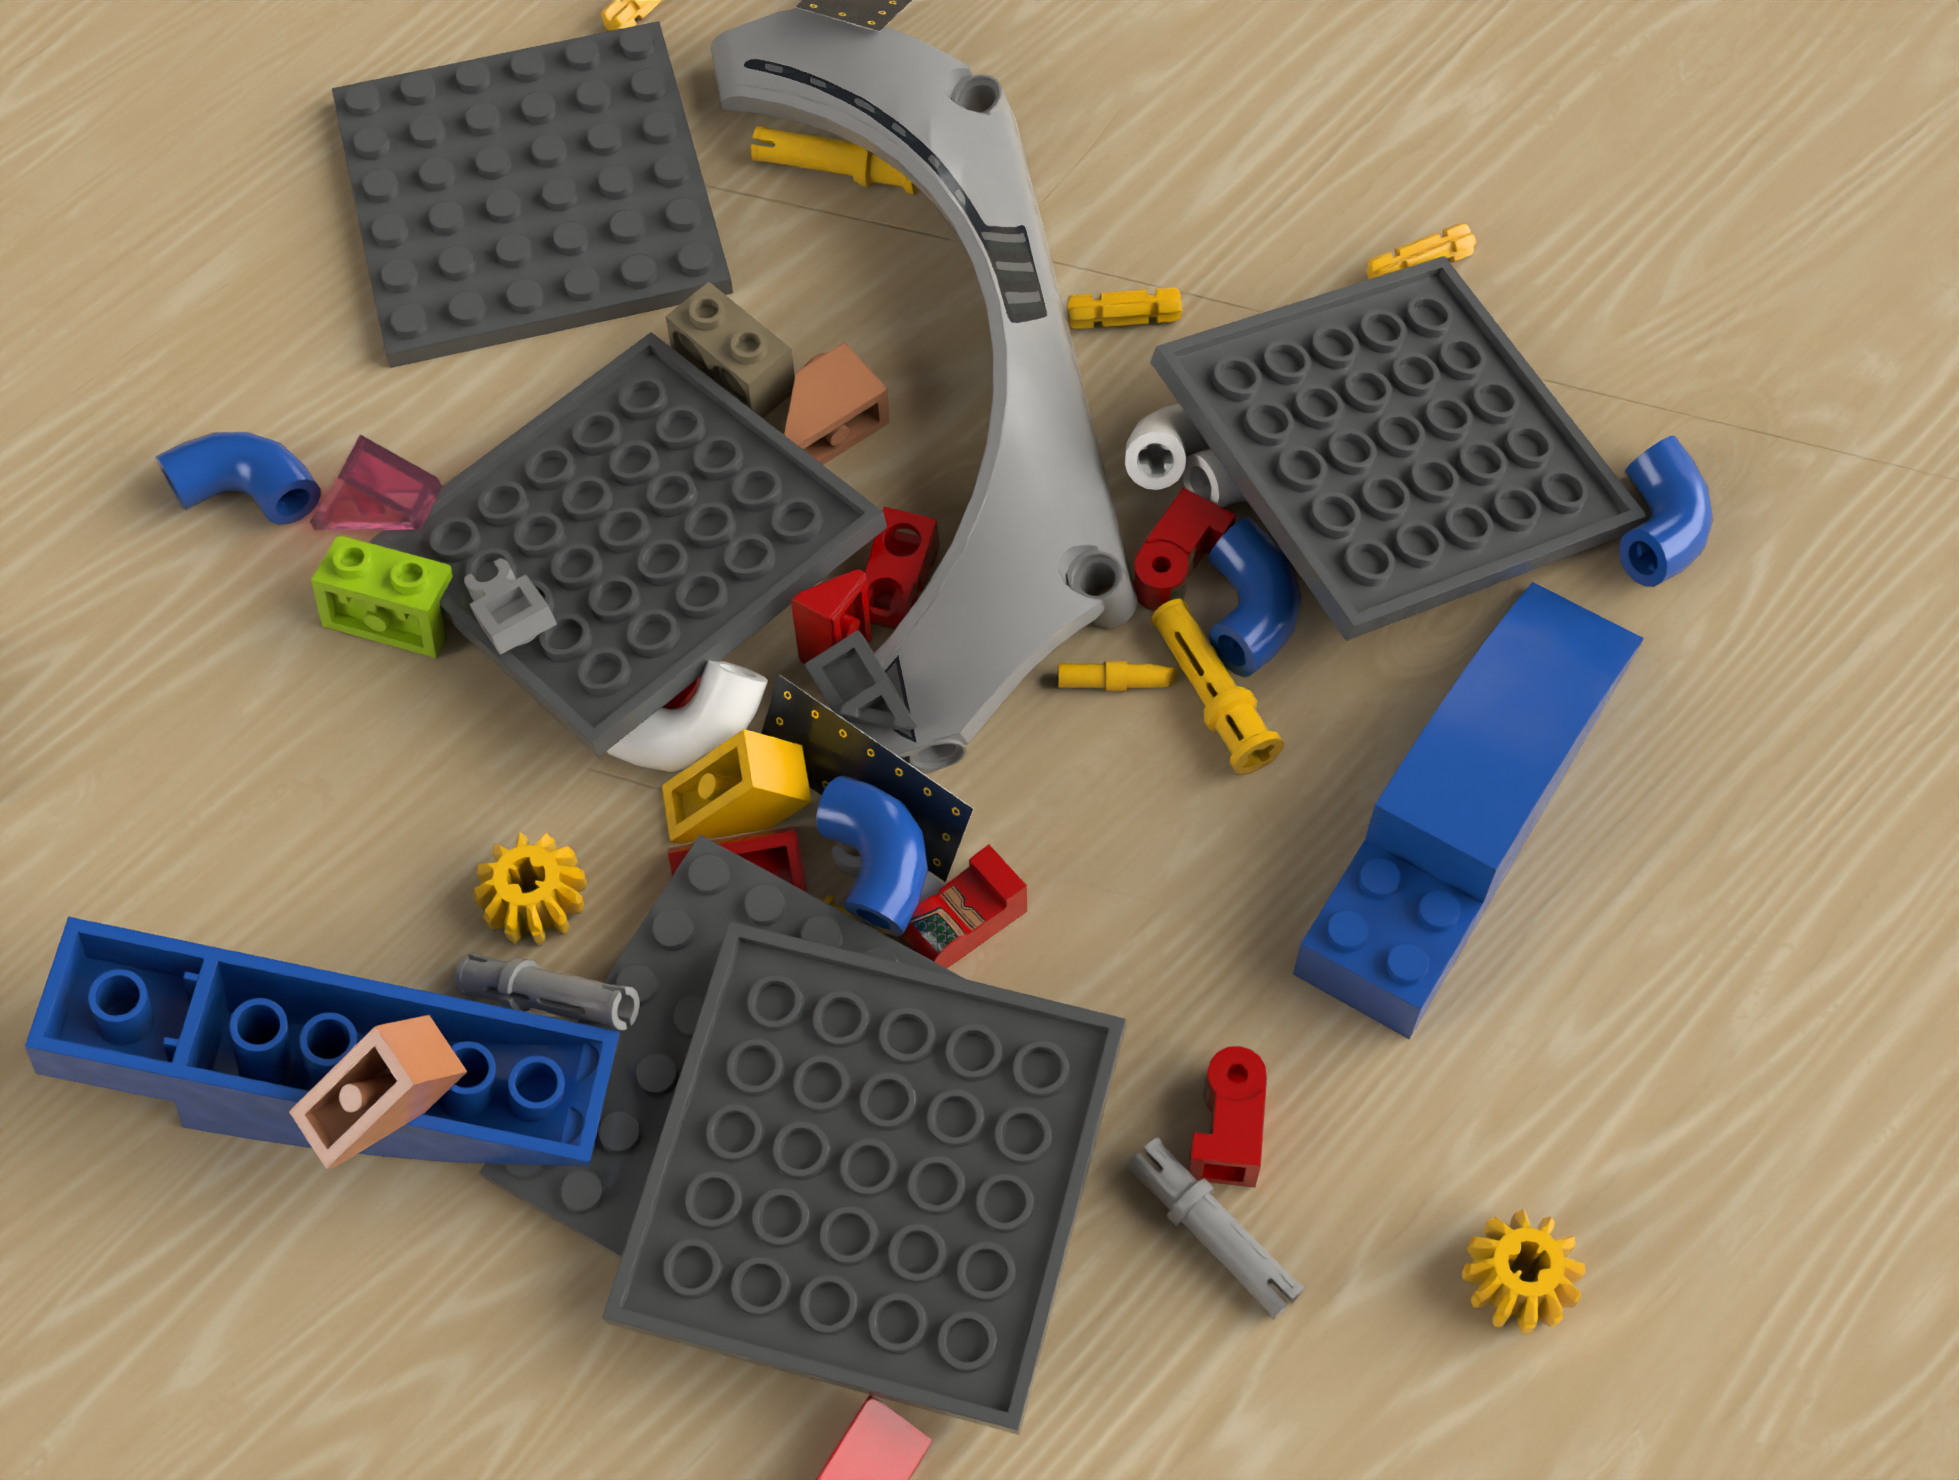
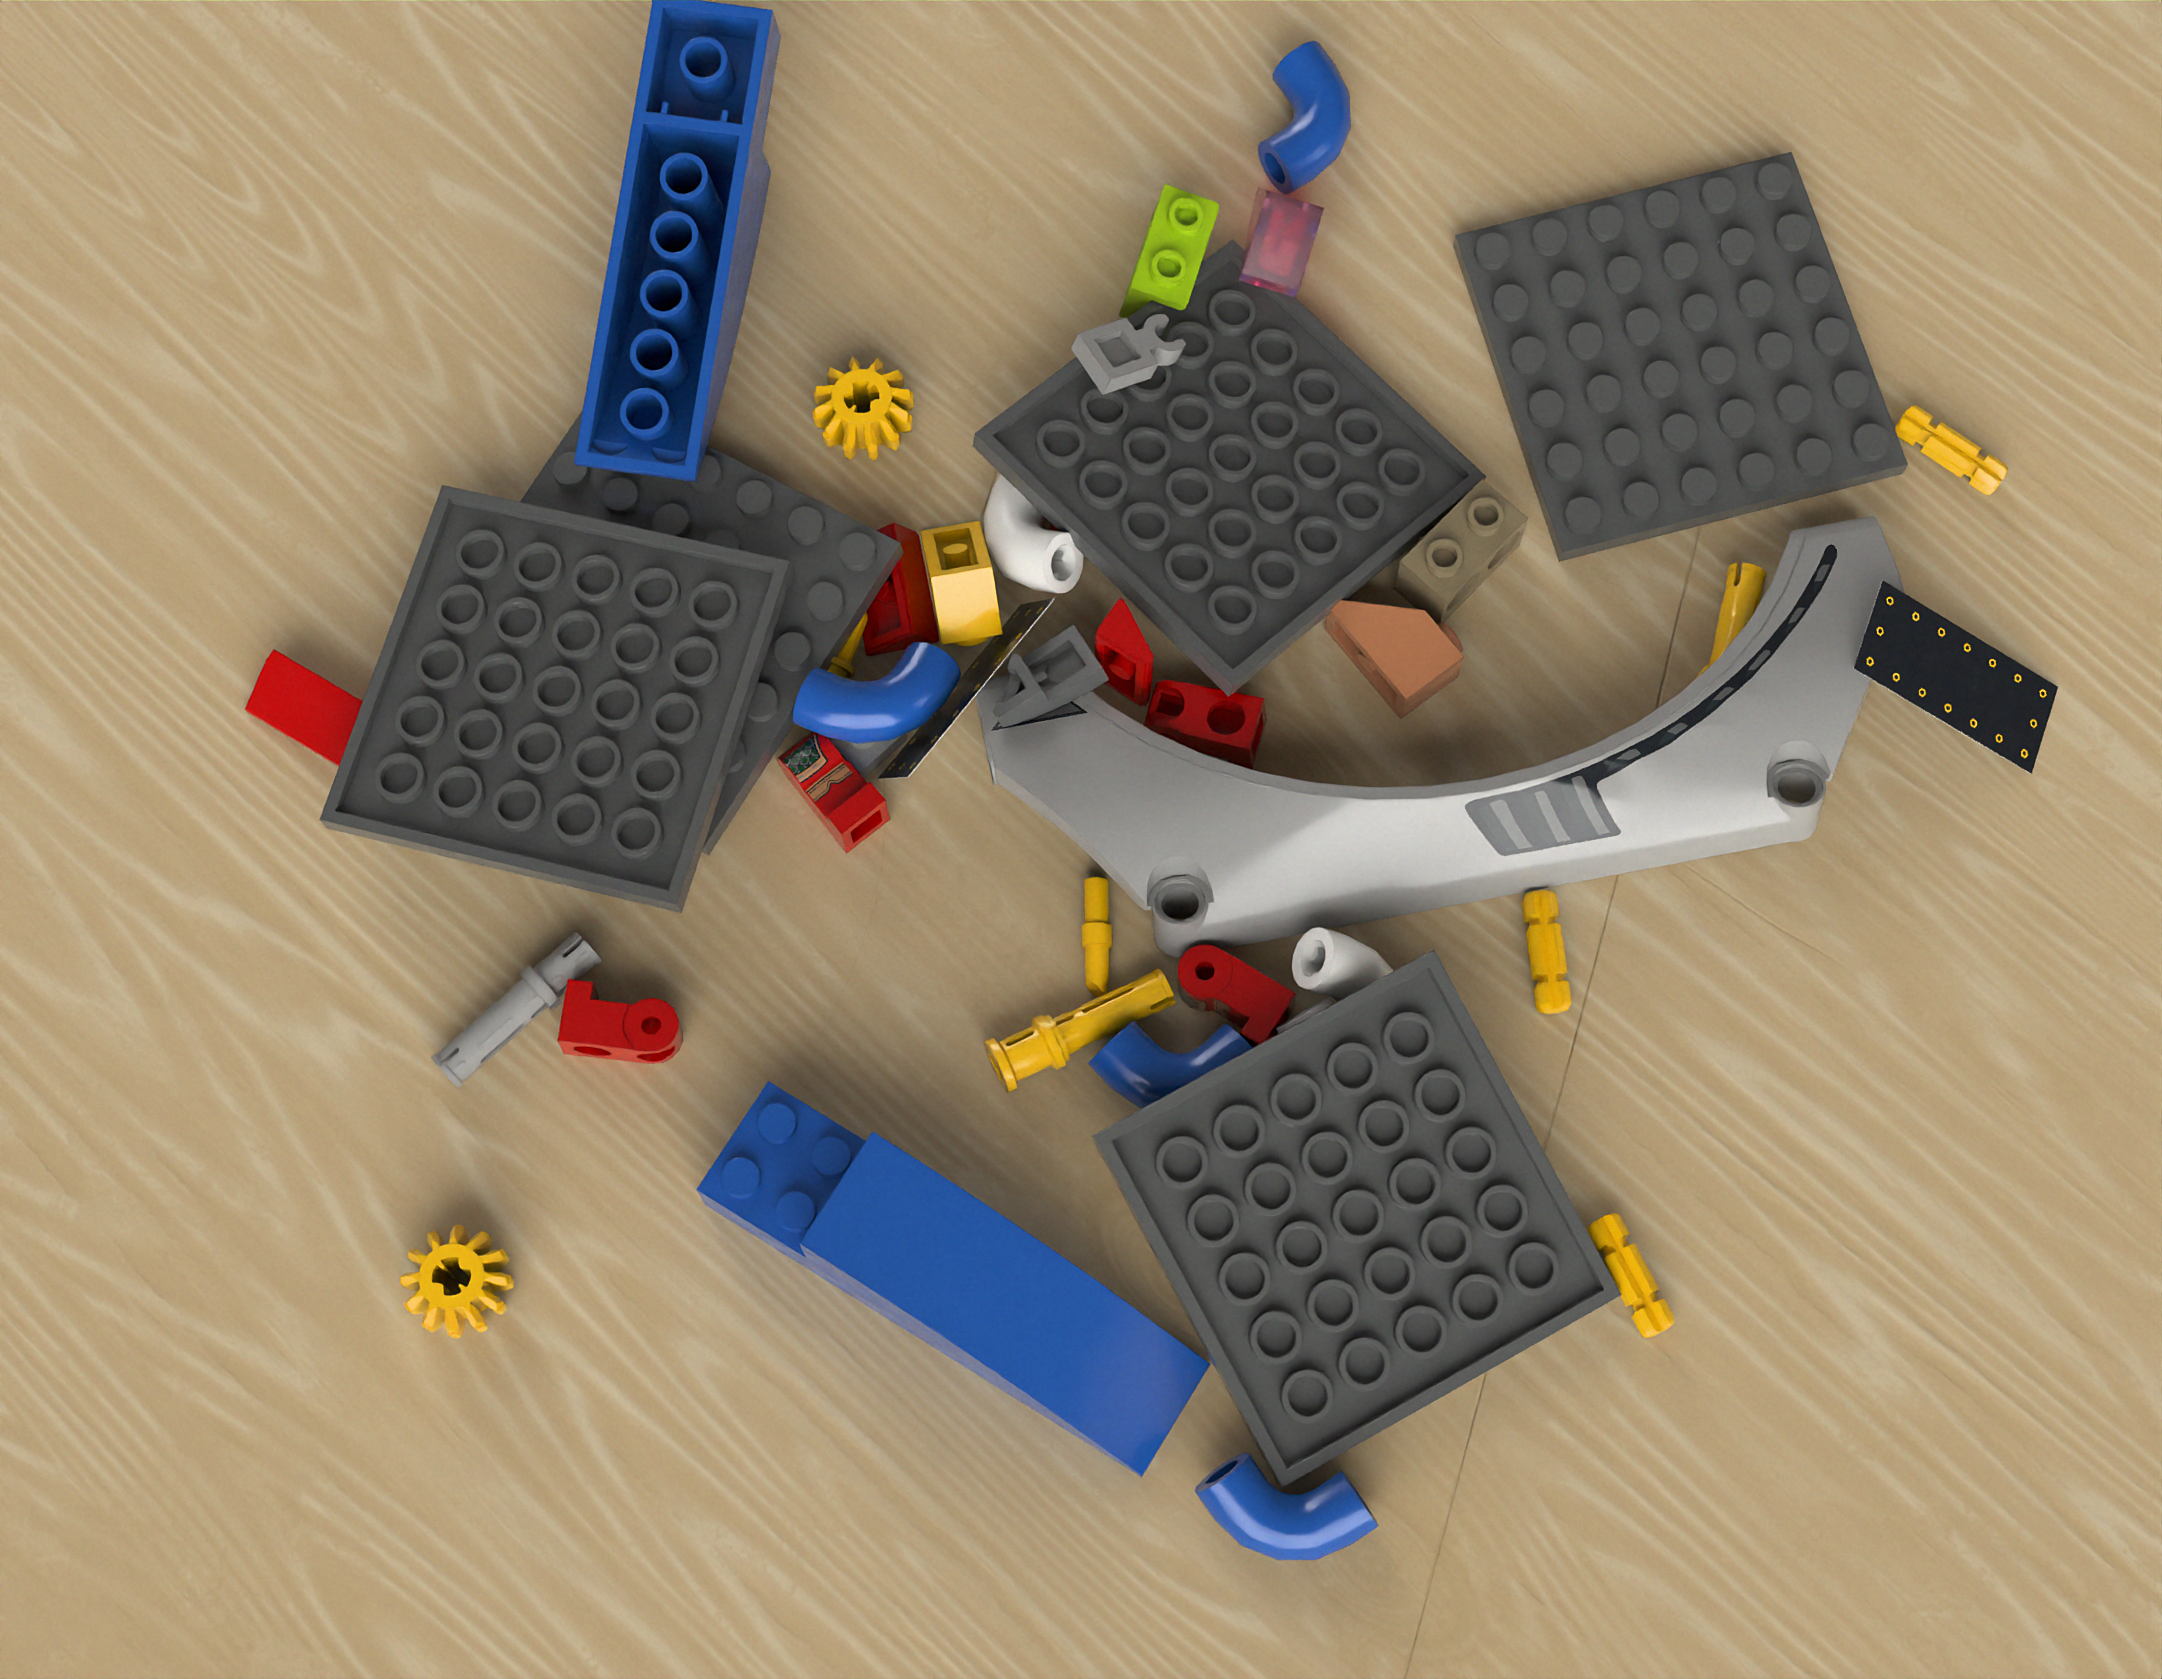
camera: 90 degrees right, 10 degrees up
nougat slope [289,1015,467,1170] -> none
light grey pin [455,953,640,1031] -> none

